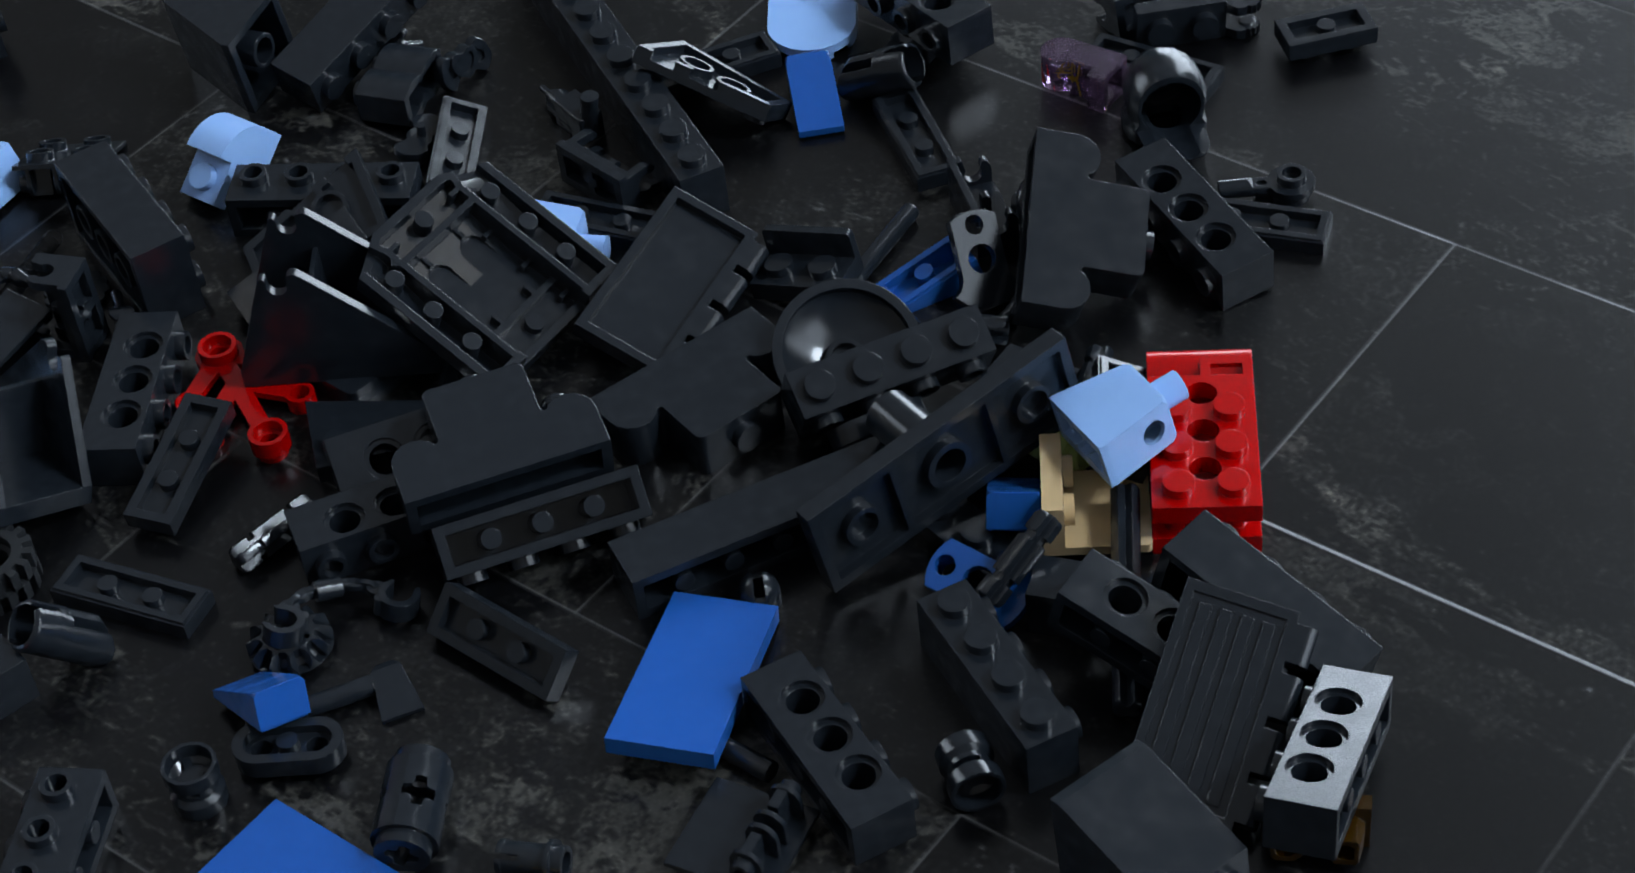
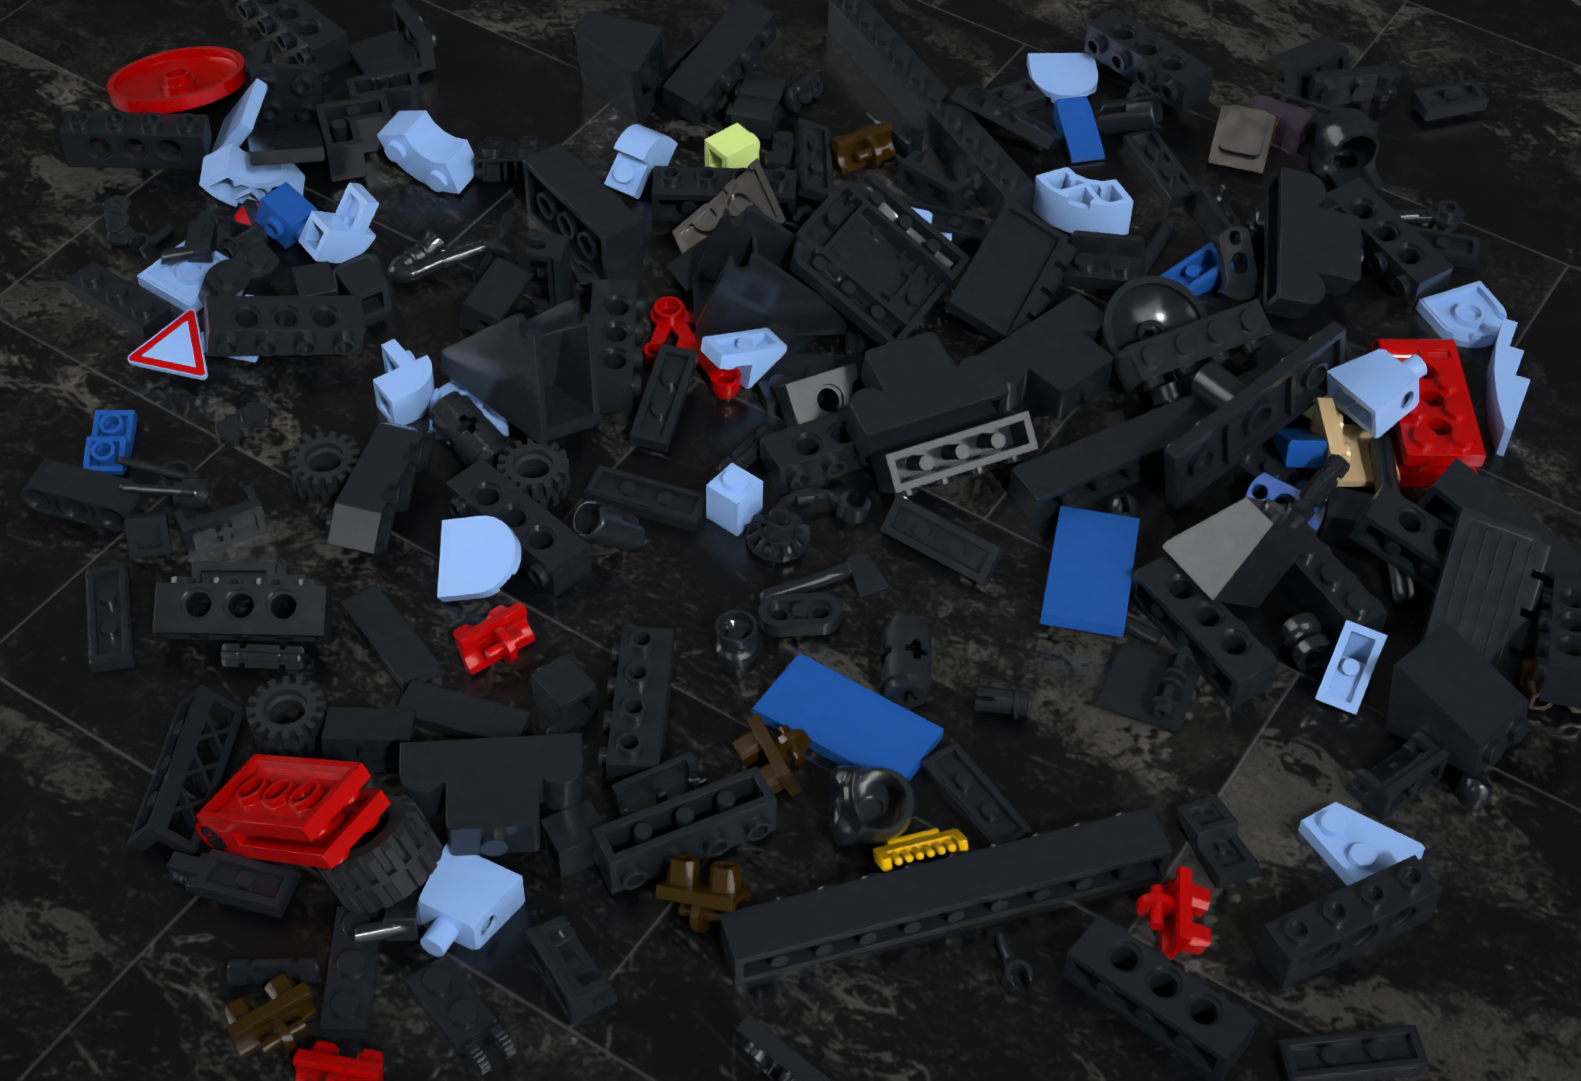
camera: 10 degrees left, 5 degrees up
blue slope [212,671,311,733] -> none
none -> light blue slope [701,328,787,389]
none -> yellowish green brick [704,123,760,168]
none -> light blue brick [706,463,763,536]
none -> dark brown hips [830,121,896,175]
none -> light blue brick [1032,167,1134,235]
none -> slope [1163,497,1317,608]
none -> black piece [1207,105,1277,176]
none -> light blue slope [1315,620,1387,715]
none -> light blue tile [1416,281,1507,348]
none -> light blue slope [1485,318,1530,456]

